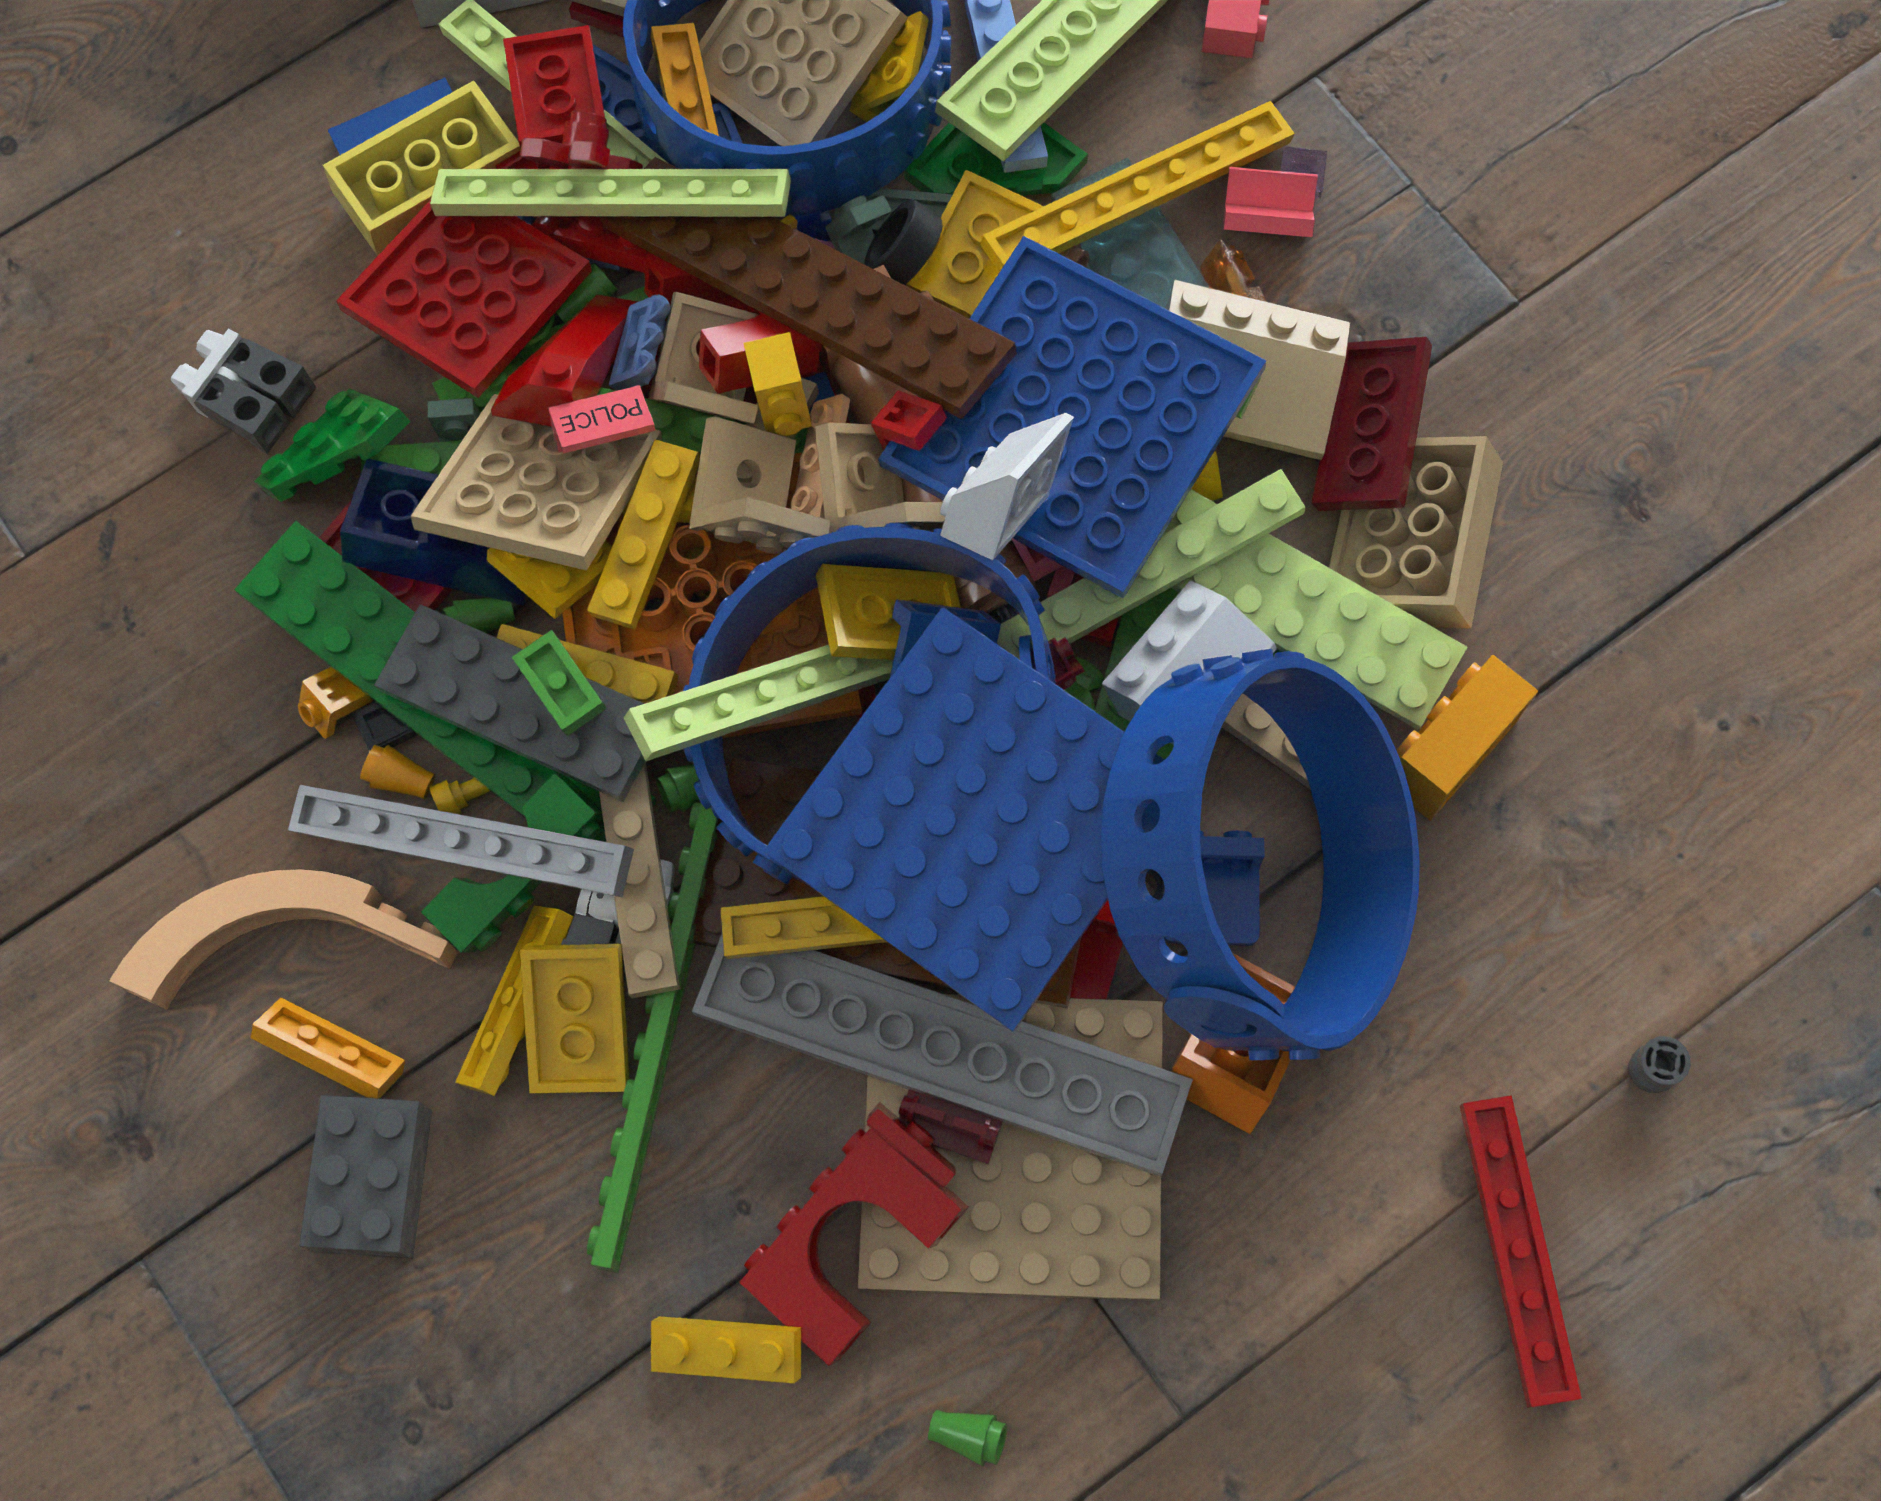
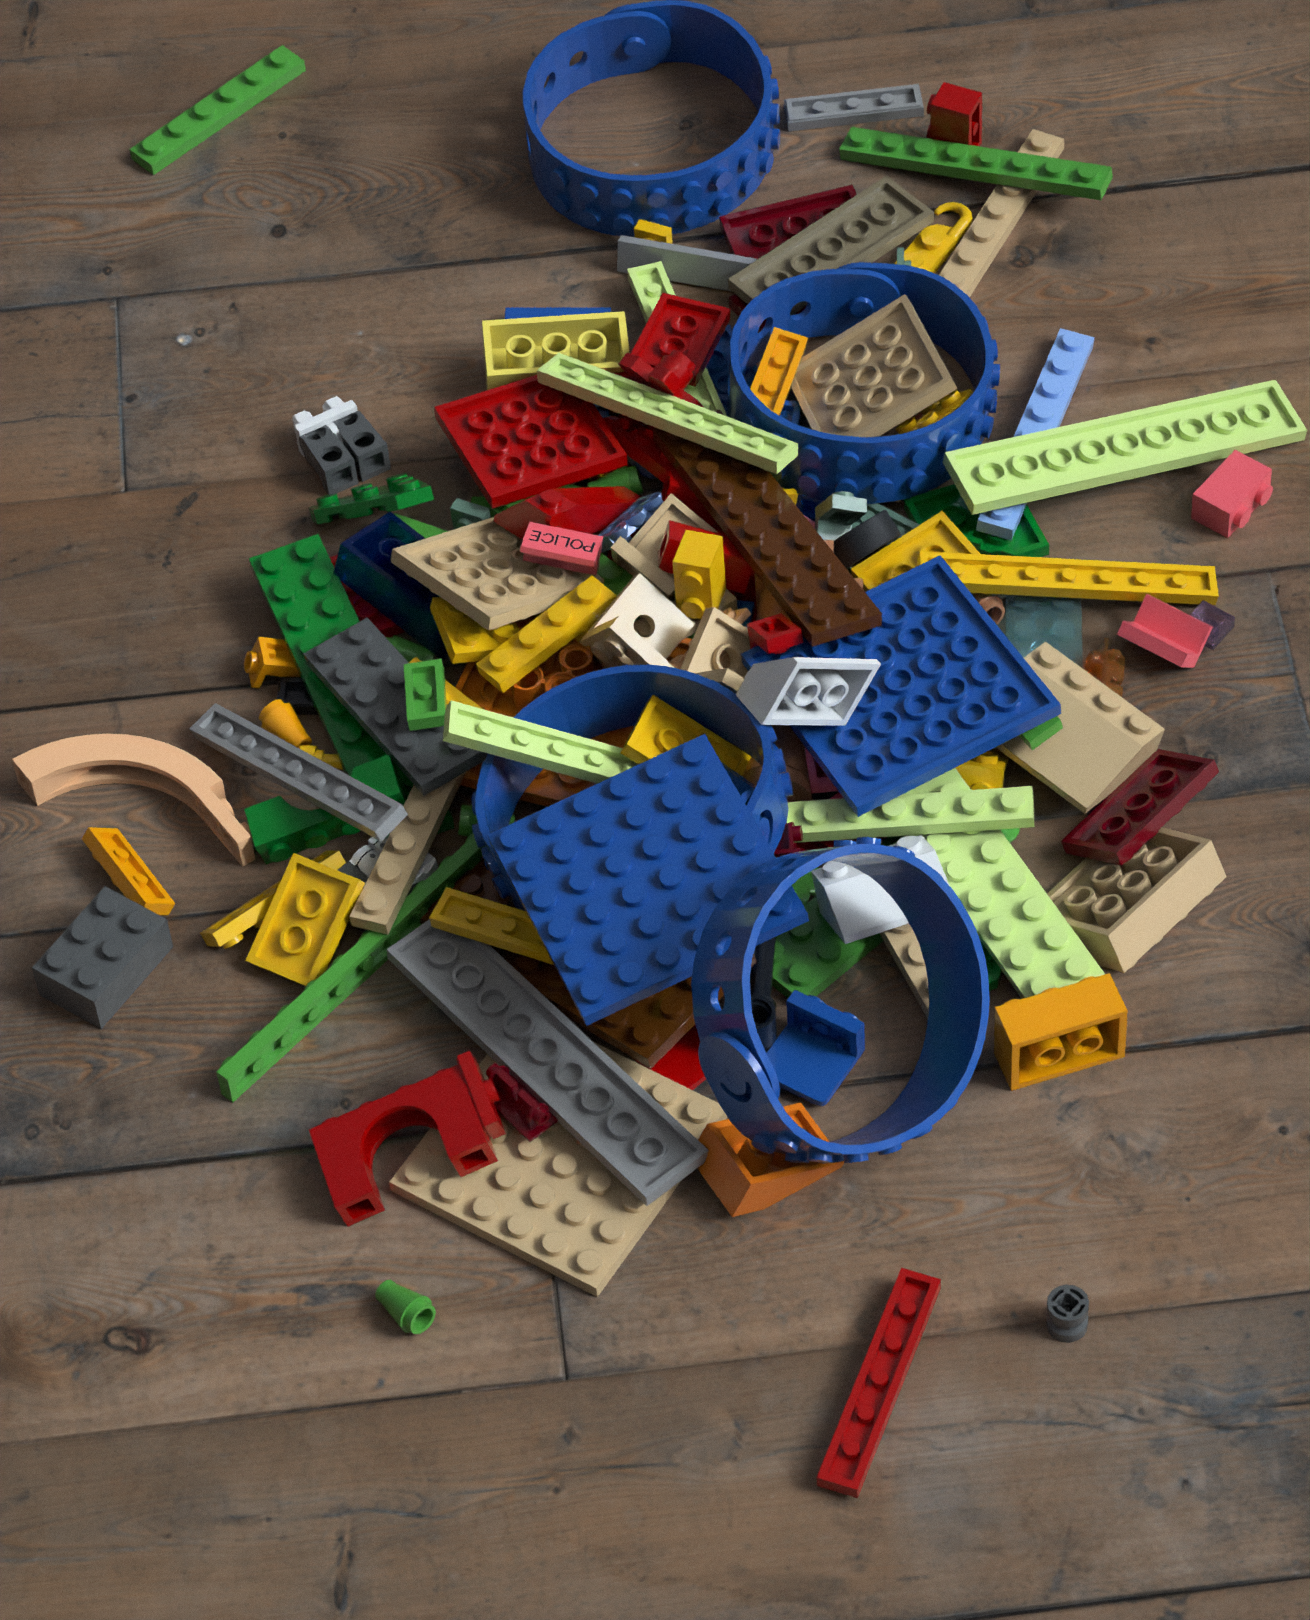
camera: 30 degrees right, 20 degrees down
yellow plate [651,1316,801,1383] -> none

